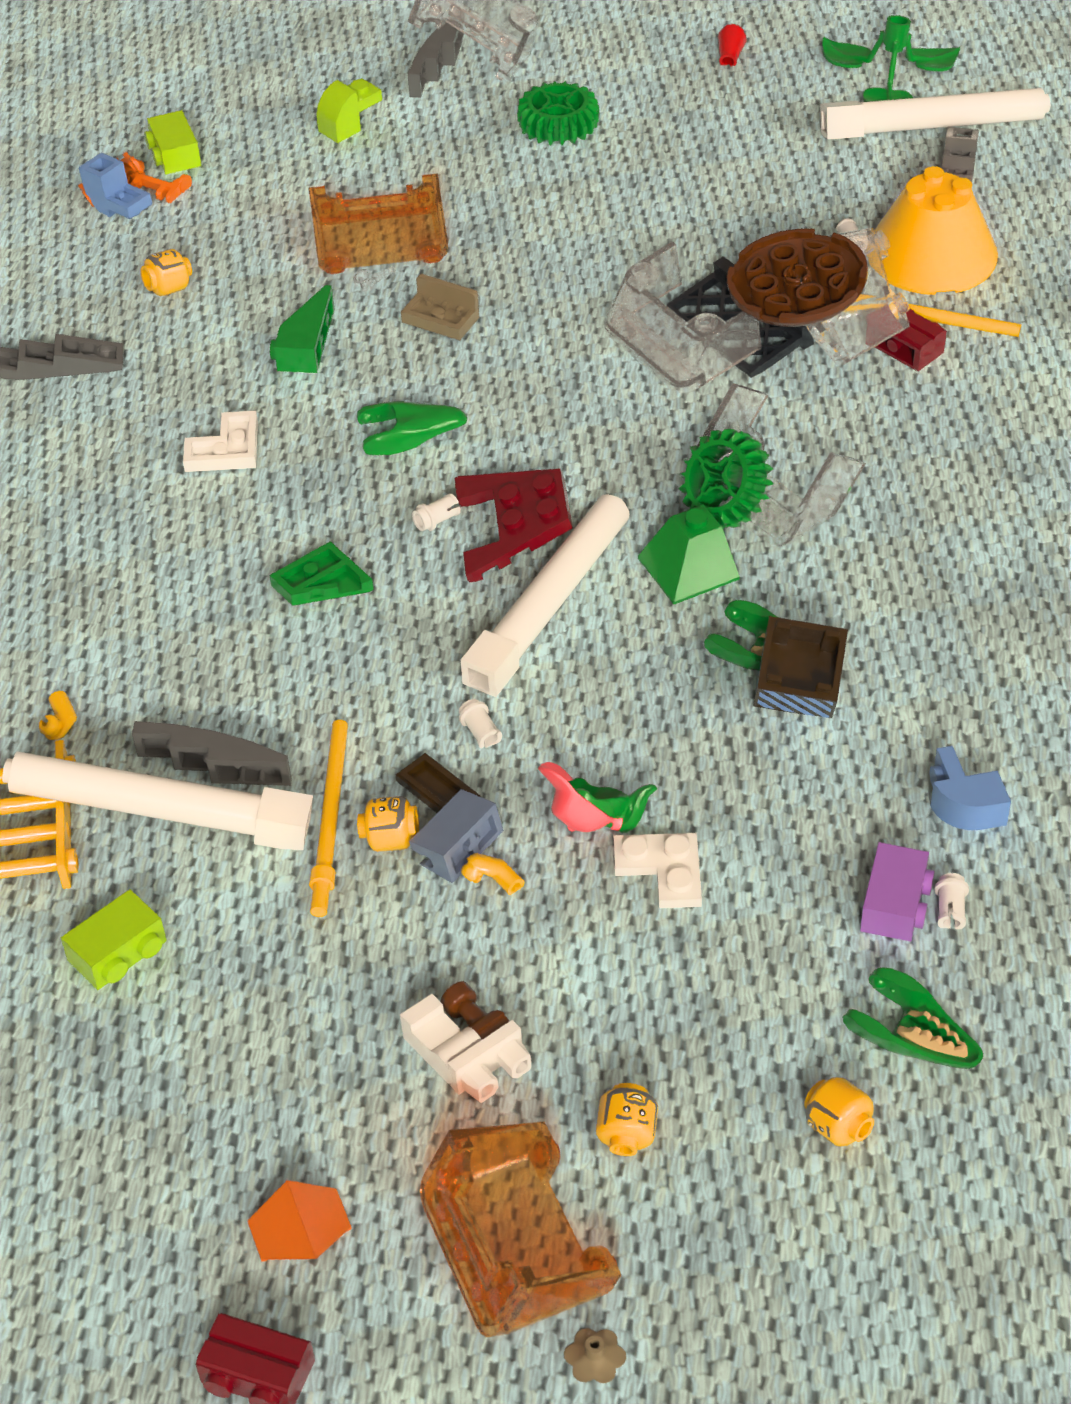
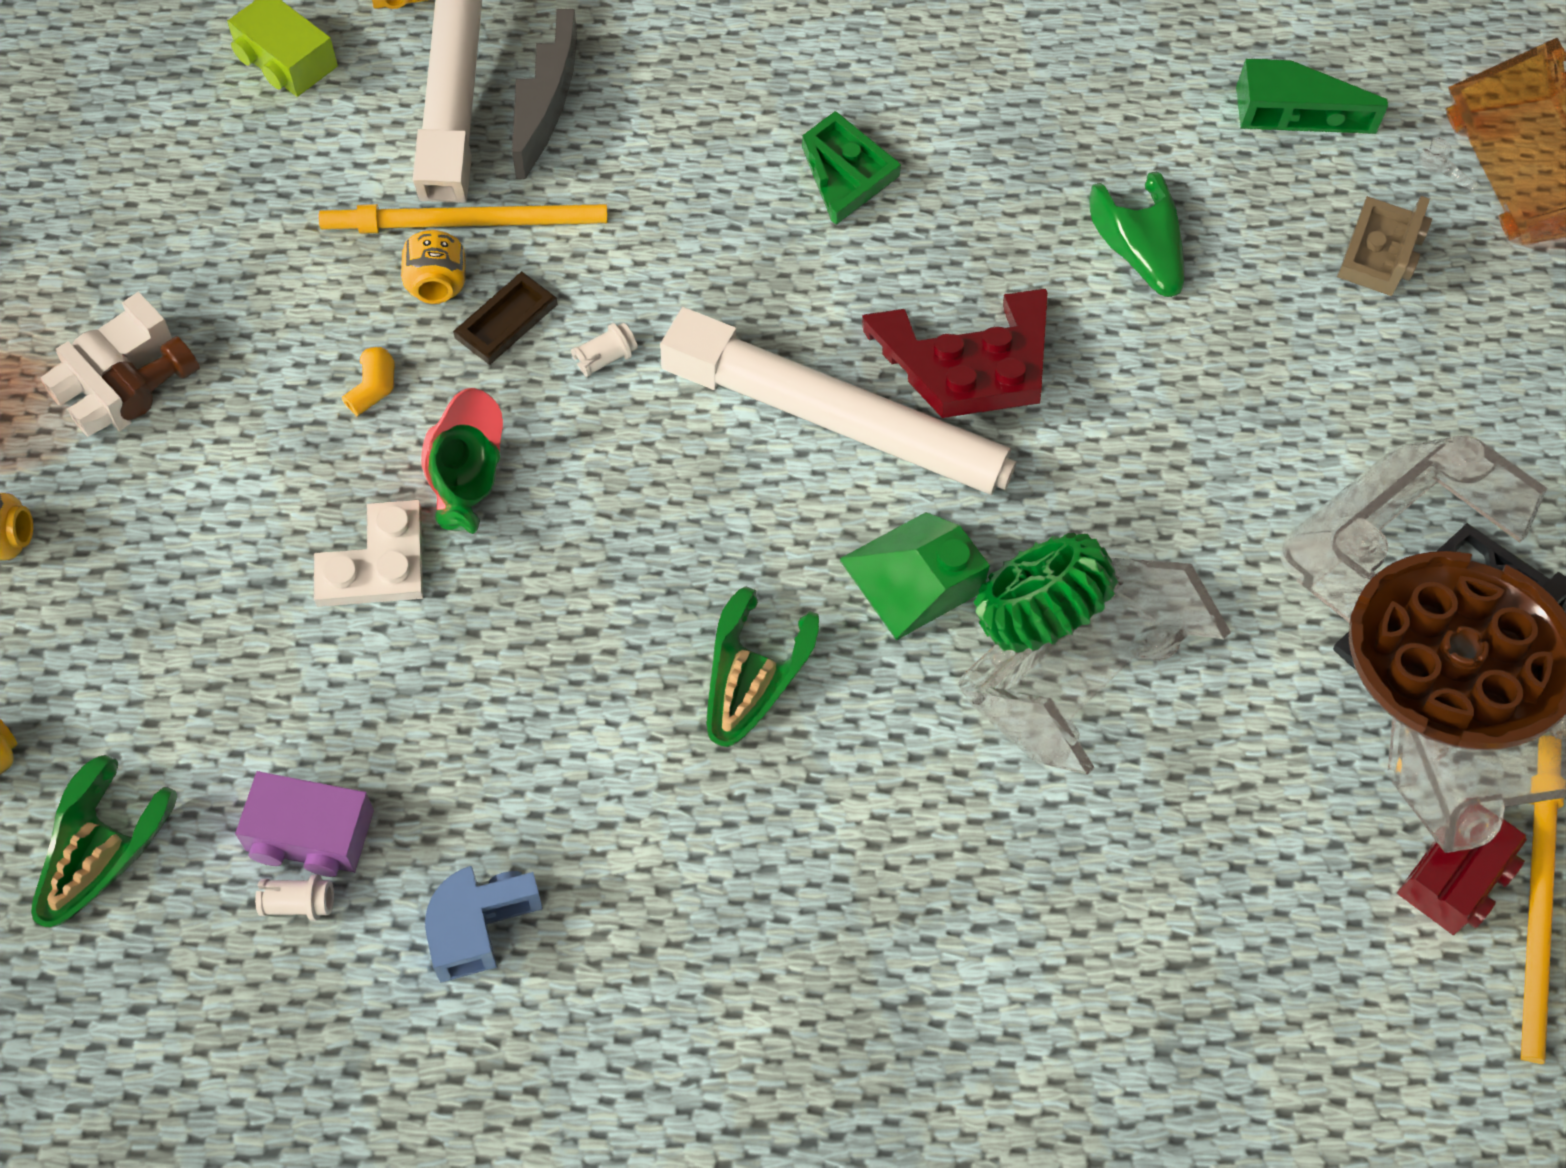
camera: 80 degrees right, 15 degrees up
white plate [183,411,258,472] -> none
sand blue hinge [409,789,504,883] -> none
white pin [412,493,461,531] -> none
dark brown container [753,616,848,718] -> none

